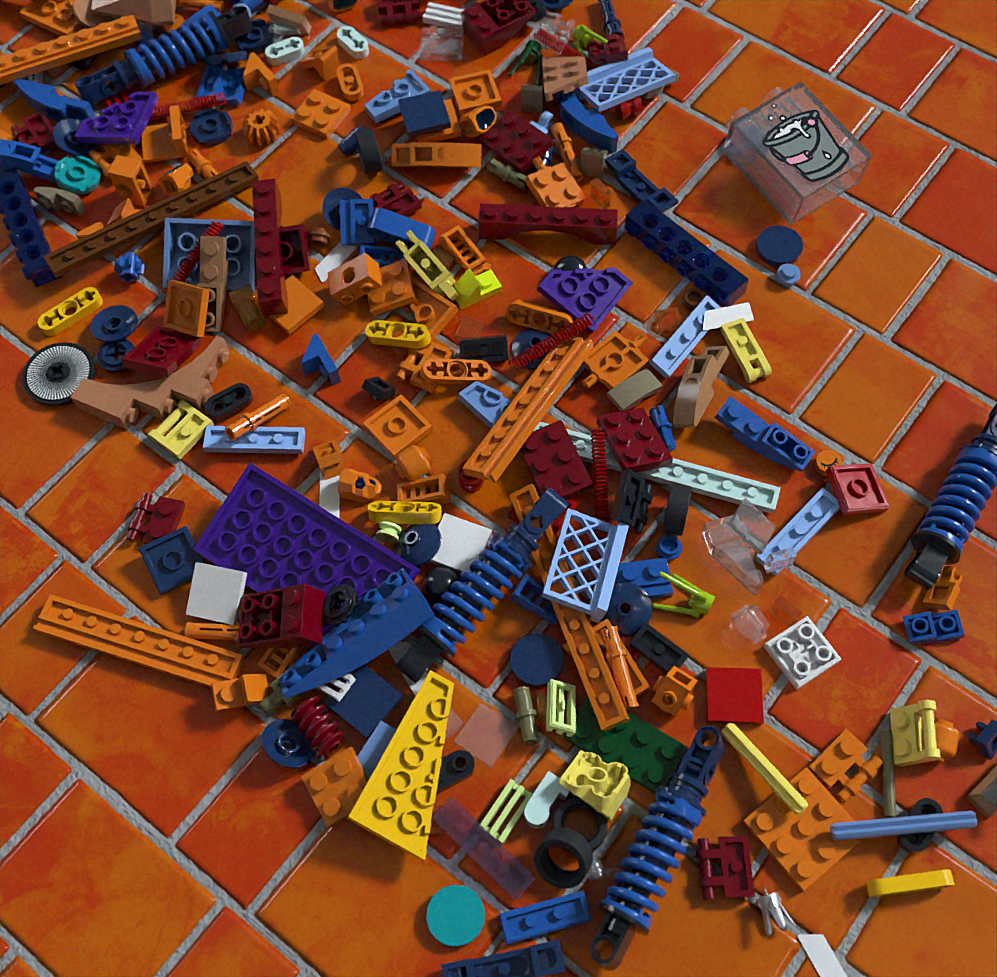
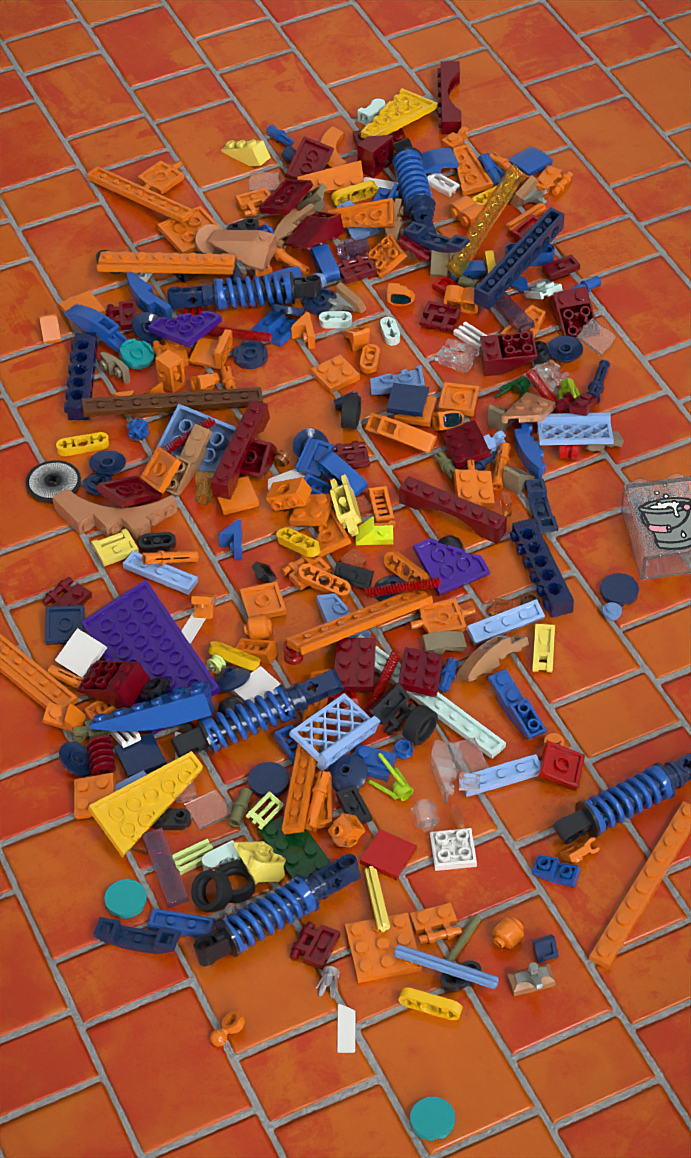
camera: 25 degrees right, 15 degrees down
orange gear [242,108,280,147] -> none
orange rock [338,468,382,503] -> none
white sticker [703,302,754,331] -> none
light yellow plate [890,700,941,766] -> none

